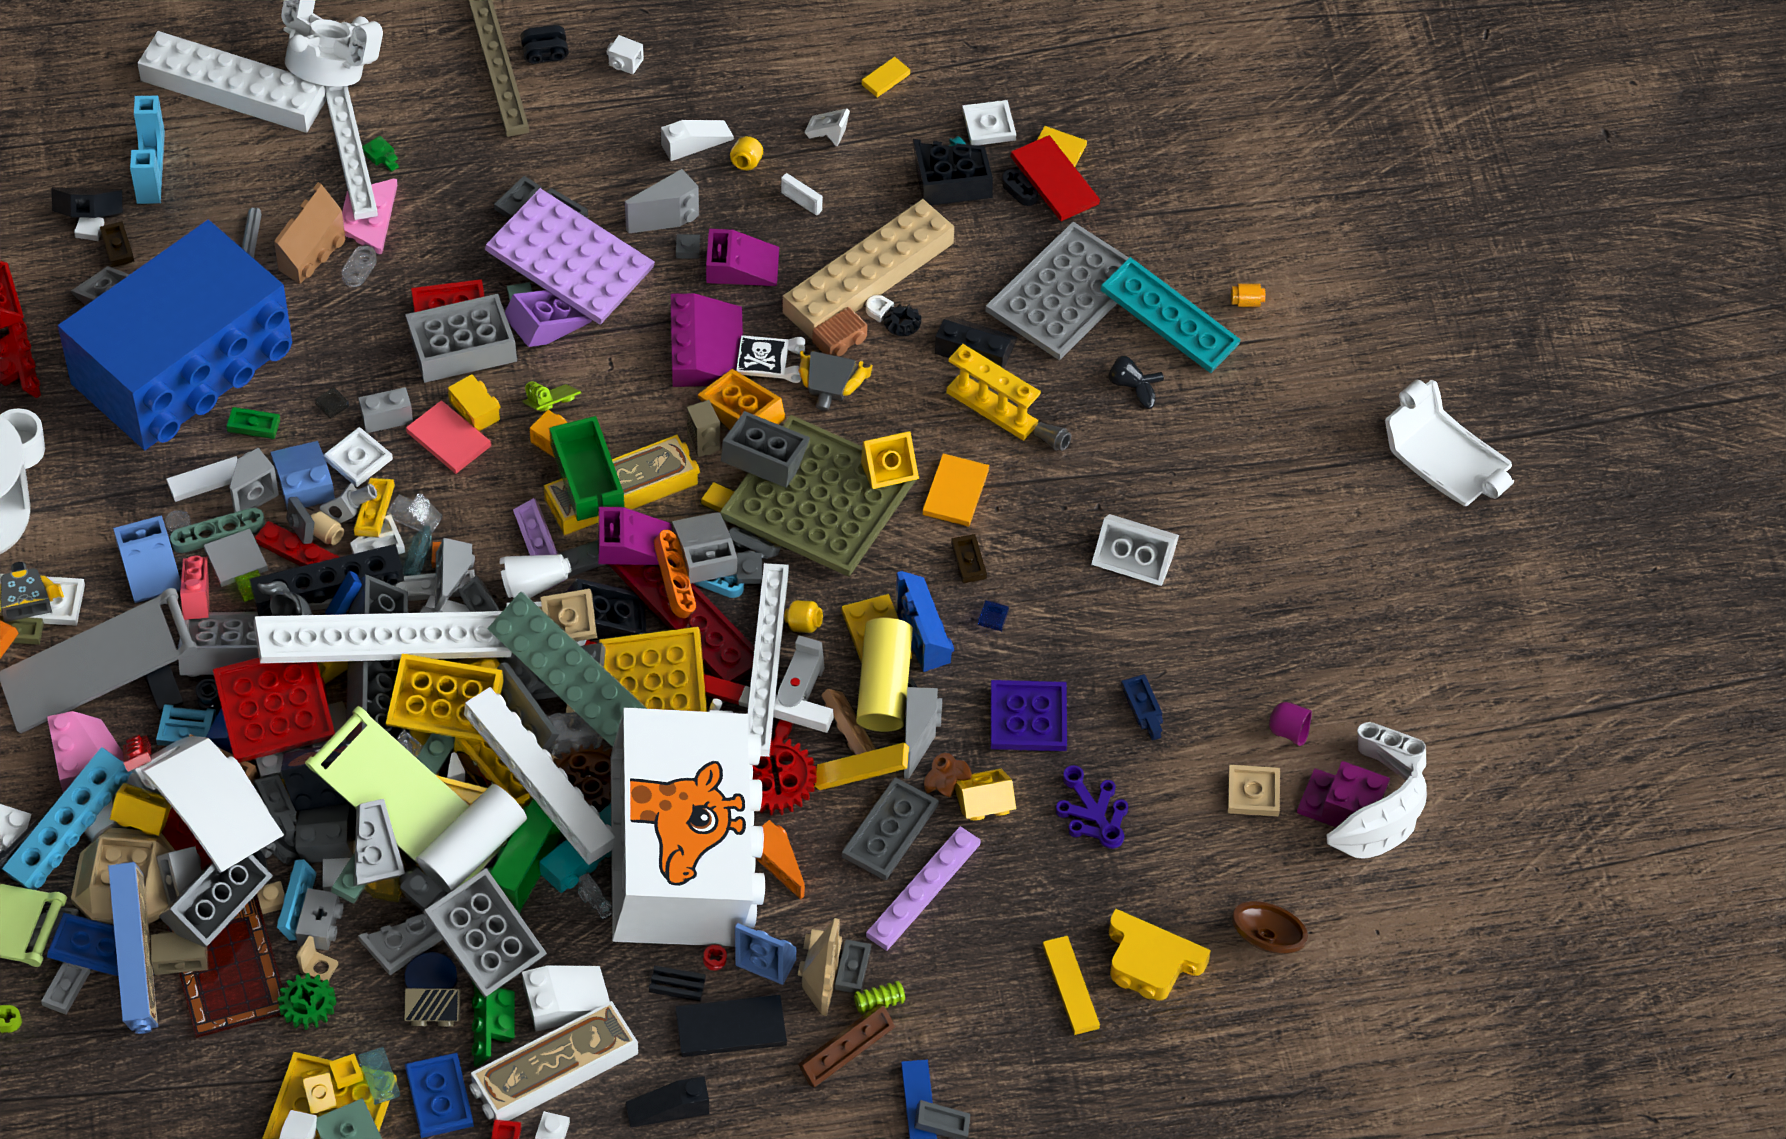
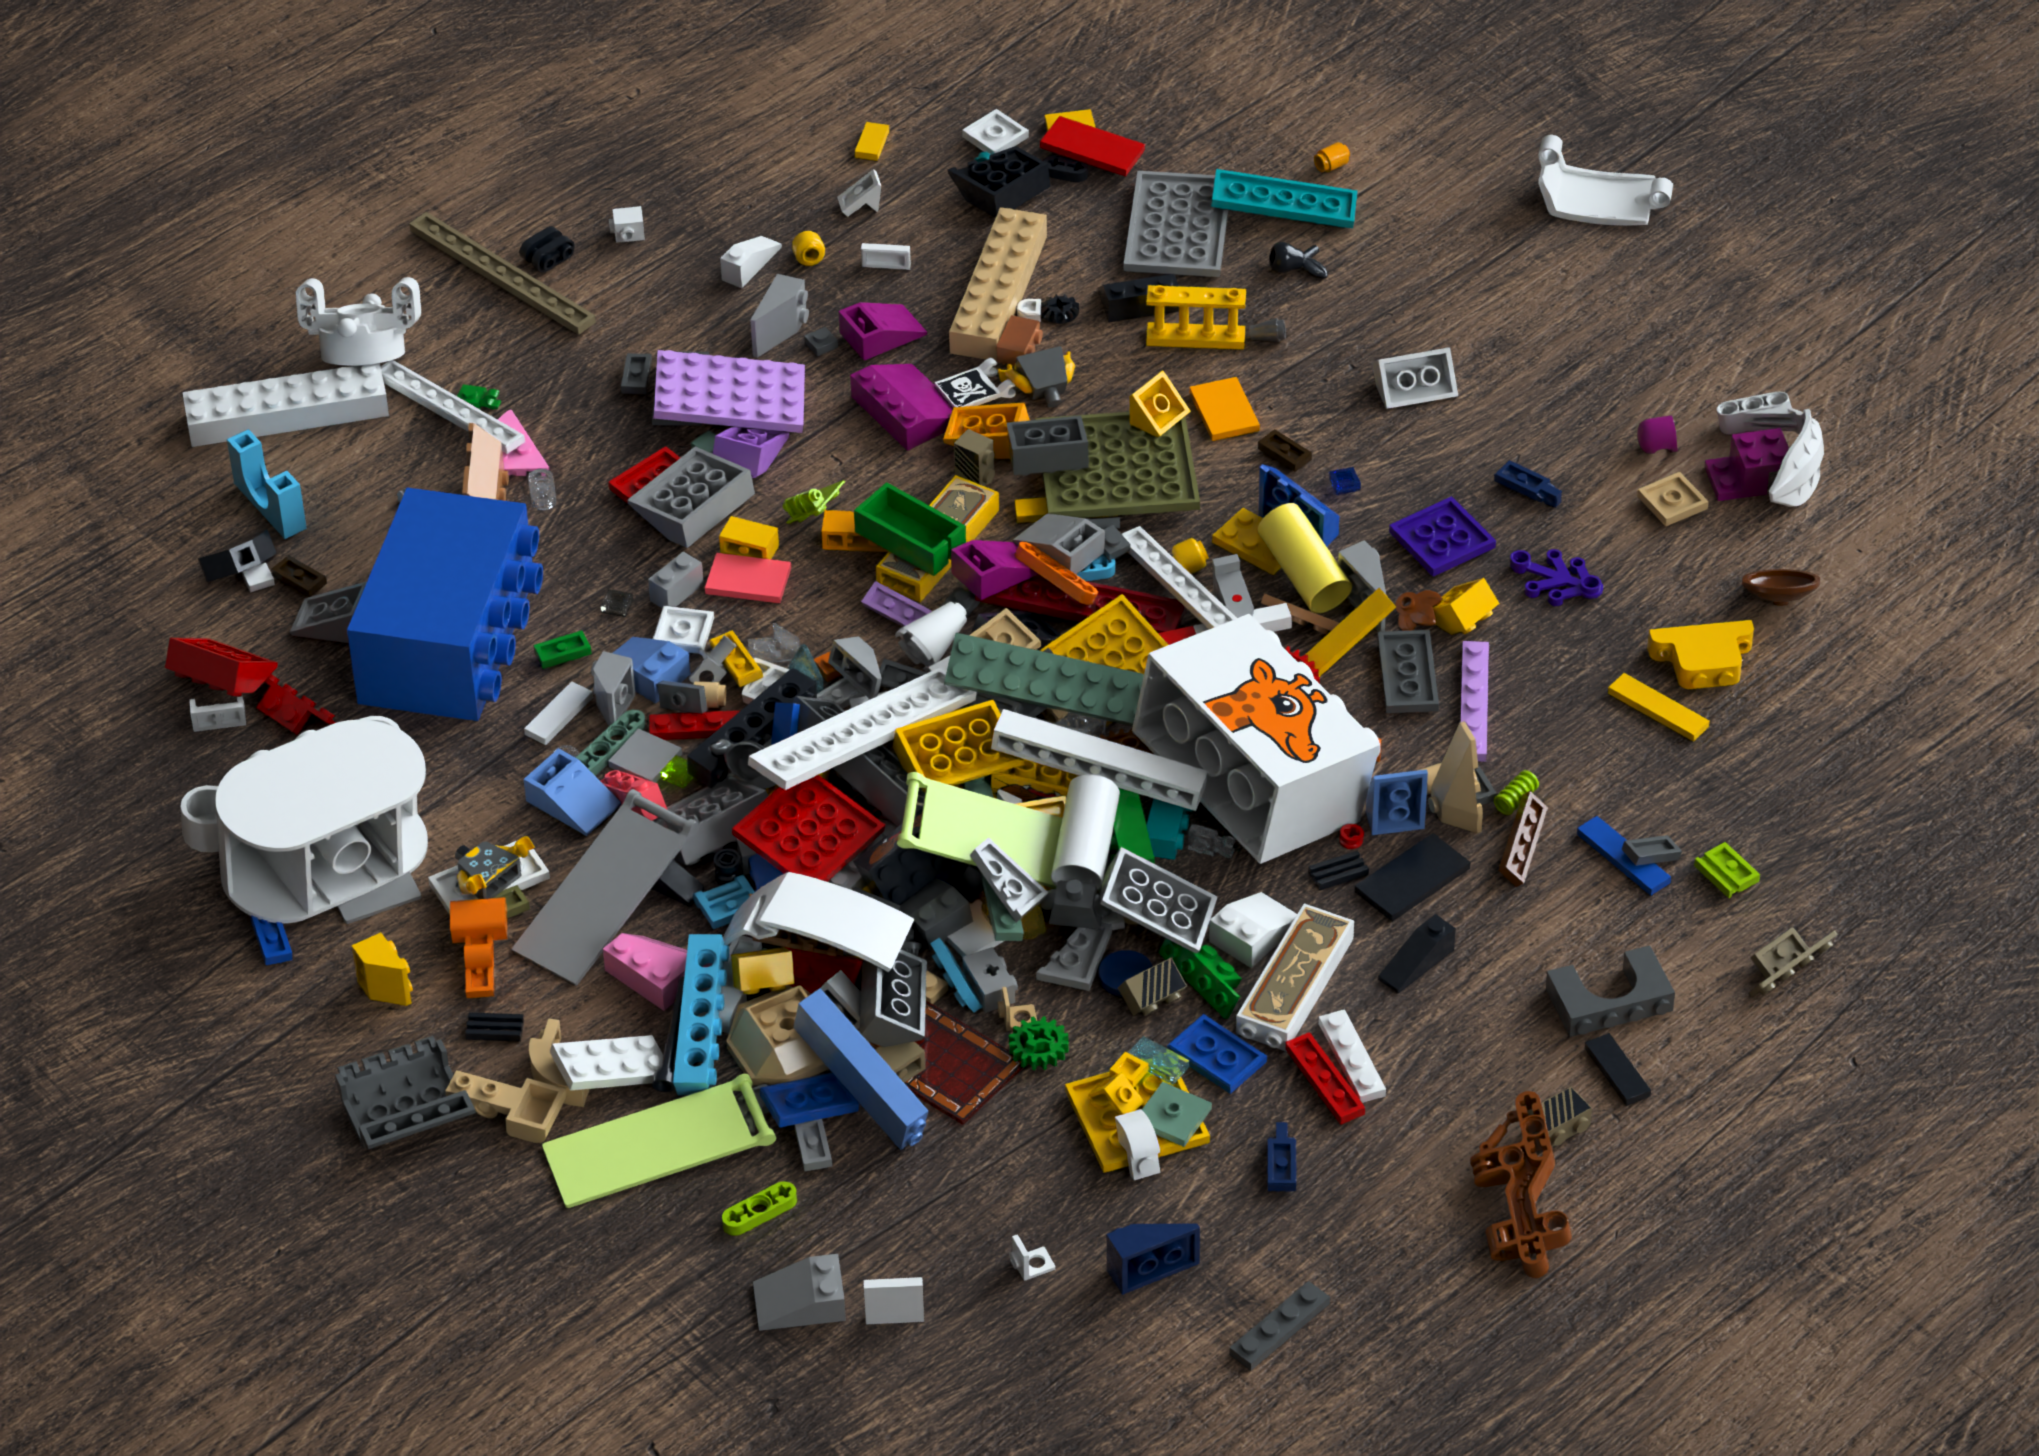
camera: 30 degrees left, 10 degrees down
red plate [123,734,152,772] -> none

